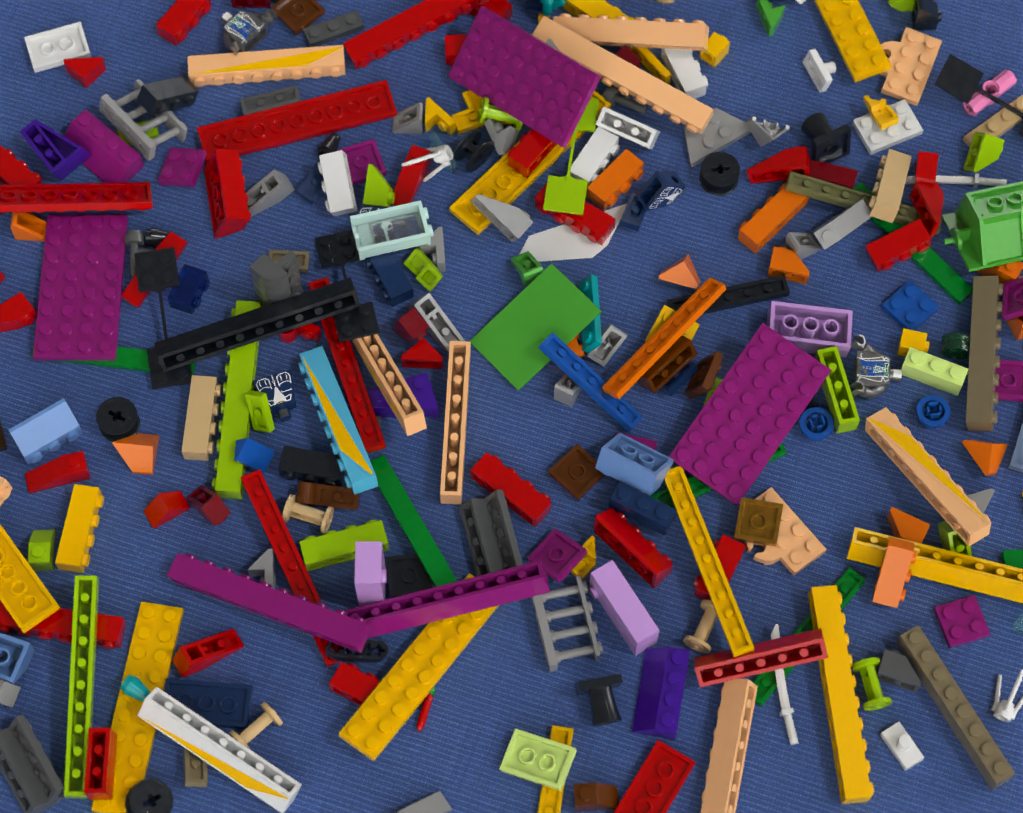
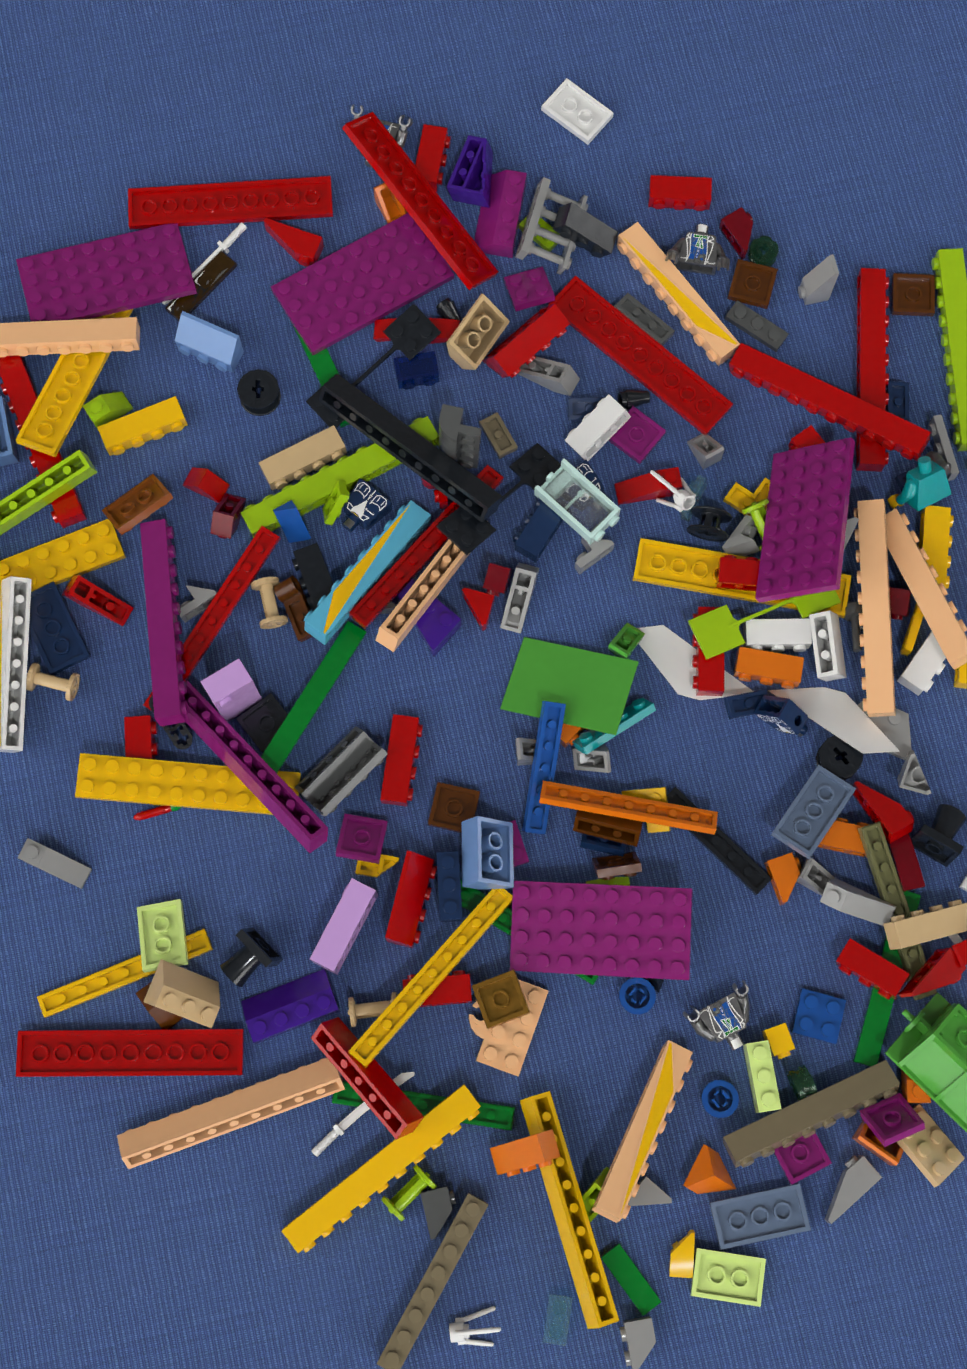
camera: 60 degrees right, 10 degrees up
red slope [25,451,91,494] -> none
red slope [64,57,106,88] -> none
orange slope [112,433,160,475] -> none
teal cone [120,674,151,702] -> none
dark grey piece [124,230,155,278] -> none
lime brick [299,520,389,572] -> none
lime slope [363,164,395,207] -> none
lime slope [403,248,444,292] -> none
yellow slope [425,97,456,136] -> none
light nougat brick [440,341,471,505] -> none
light grey slope [470,194,533,243] -> none
light grey fence [531,575,603,672] -> none
orange slope [658,253,701,289] -> none
lavender brick [767,301,853,358] -> none
lime brick [815,346,860,434] -> none
white tile [880,722,924,771] -> none
orange slope [887,506,930,544] -> none
magenta plate [933,595,990,649] -> none
none -> dark orange plate [102,474,173,535]
none -> tan slope [143,959,220,1028]
none -> tan slope [446,294,510,370]
none -> white sticker [767,687,900,754]
none -> sand blue plate [771,765,856,859]

